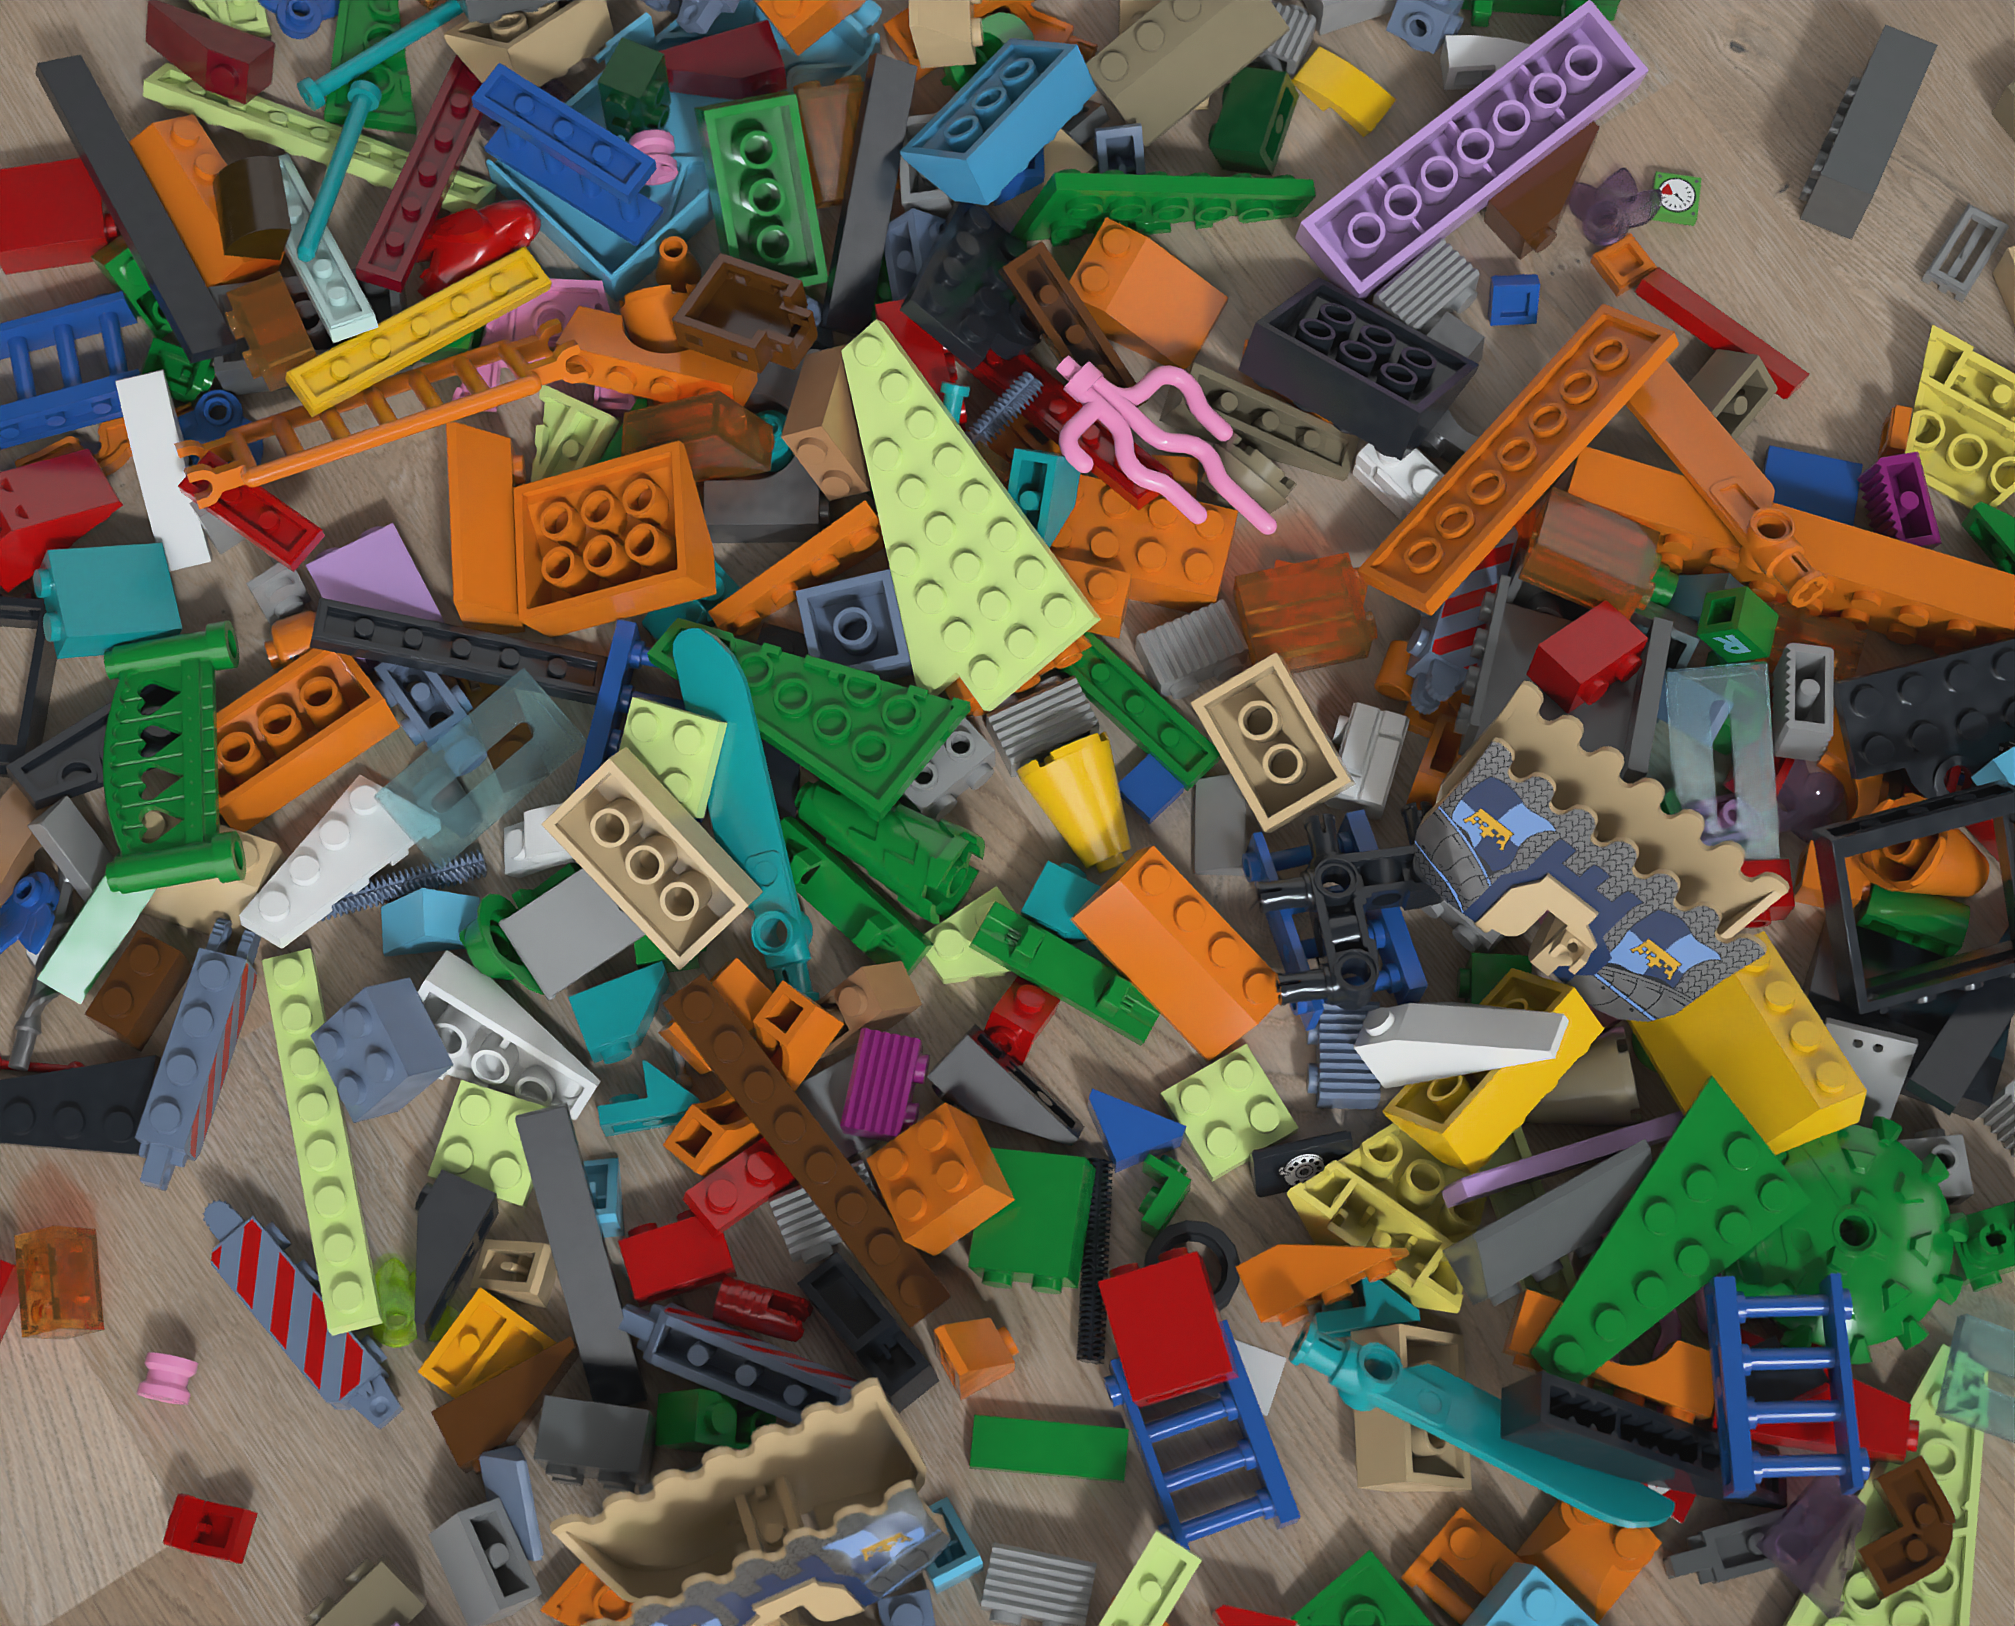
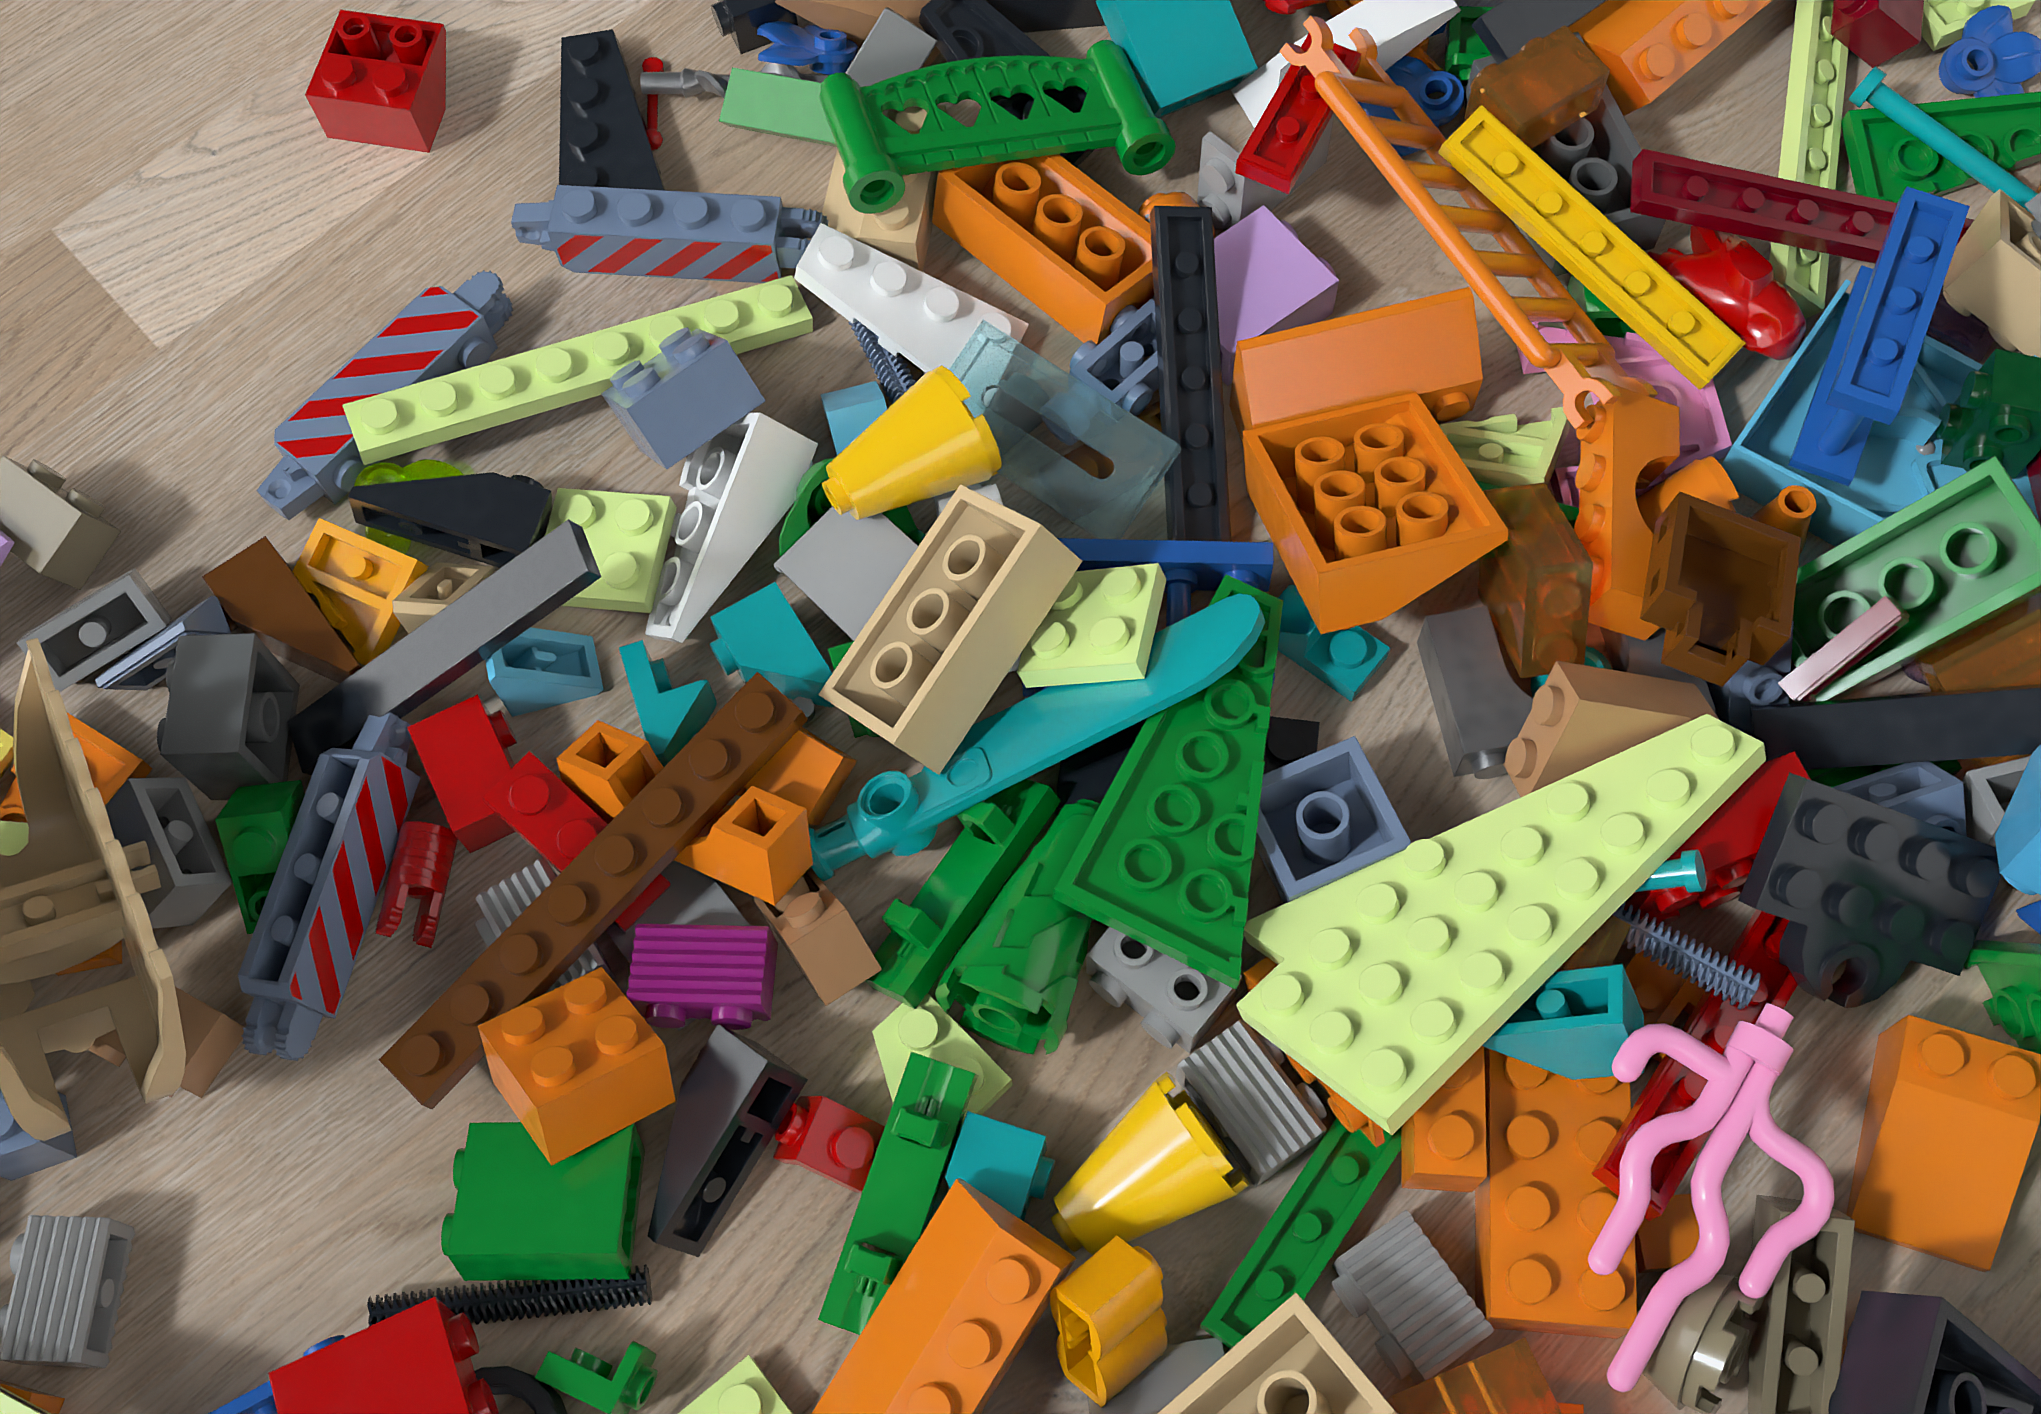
camera: 85 degrees right, 5 degrees down
clear orange brick [14,1225,104,1340] -> none
reddish brown brick [84,929,193,1052] -> none
bright pink wheel [137,1352,198,1405] -> none
red bracket [163,1493,258,1565] -> none
dark brown brick [212,156,292,260] -> none
light aqua tile [277,154,378,343] -> none
teal bar [296,80,382,262] -> none
bright pink wheel [629,130,678,186] -> none
orange wing [708,500,885,636] -> none
black slope [797,1252,940,1413] -> none
medium azure slope [925,1497,983,1594] -> none
orange slope [934,1317,1019,1400] -> none
green tile [970,1415,1129,1483] -> none
reddish brown brick [998,241,1148,408] -> none
blue slope [1087,1088,1186,1173] -> none
blue tile [1118,754,1184,825] -> none
none -> yellow cone [822,365,1002,520]
none -> light orange brick [1050,1236,1167,1408]
none -> tile [1778,596,1910,702]

